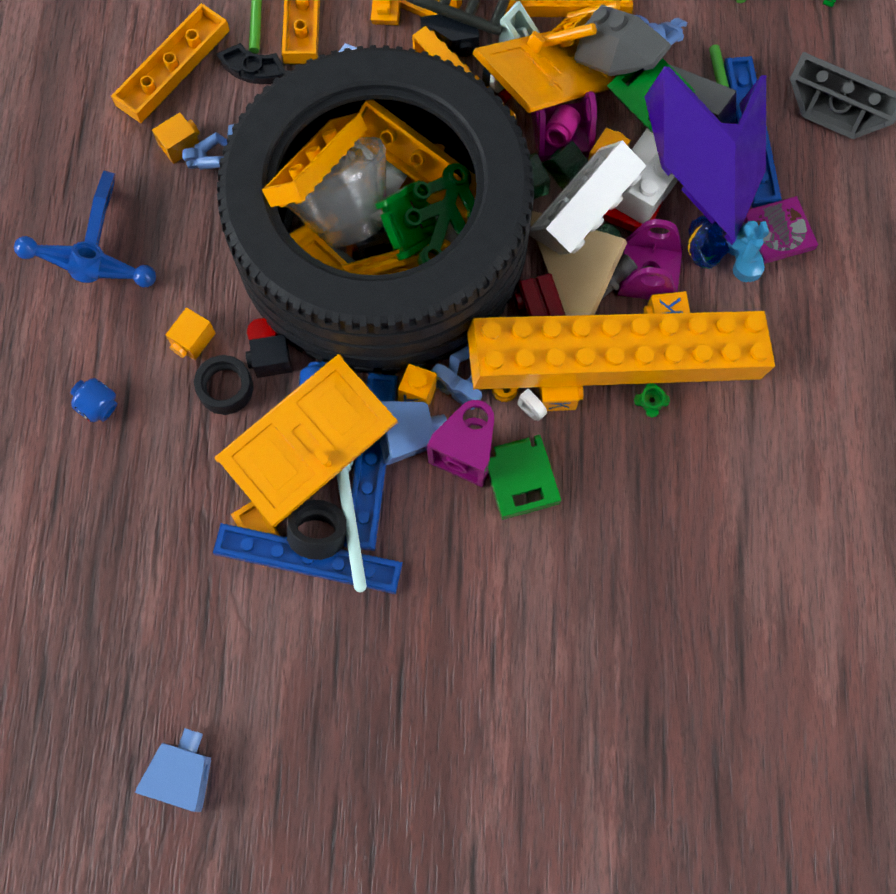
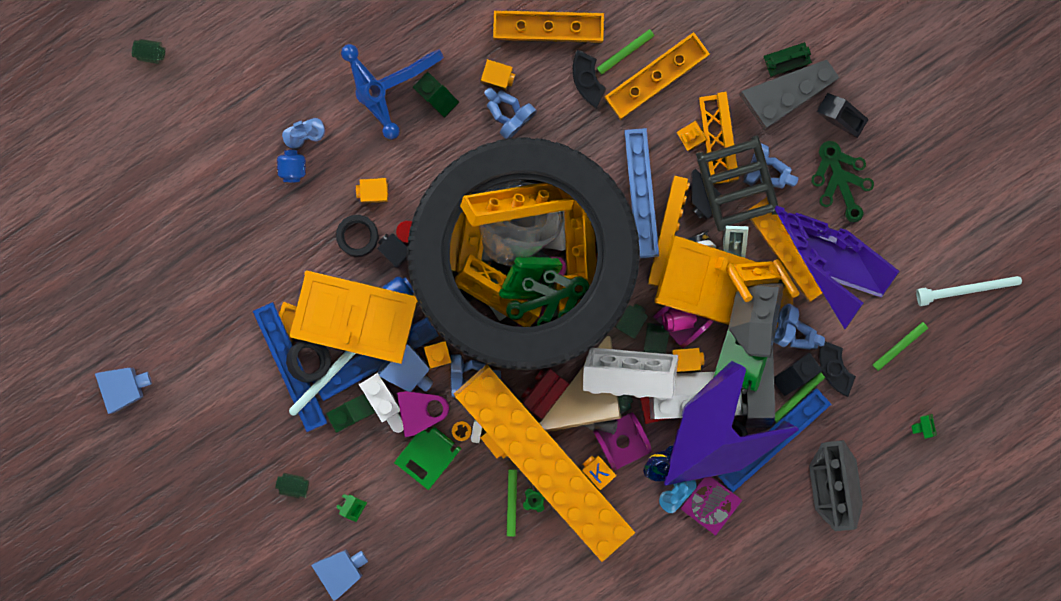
camera: 55 degrees right, 15 degrees up
none -> clear green brick [275,473,309,499]
none -> medium blue piece [282,118,325,149]
none -> medium blue torso [311,550,368,601]
none -> dark green slope [326,394,376,433]
none -> green tile [336,494,367,522]
none -> white brick [359,373,404,433]
none -> dark green slope [412,71,460,118]
none -> light orange bush [452,421,472,441]
none -> bright green bar [507,469,517,536]
none -> black slope [774,352,823,397]
none -> black tile [819,341,856,397]

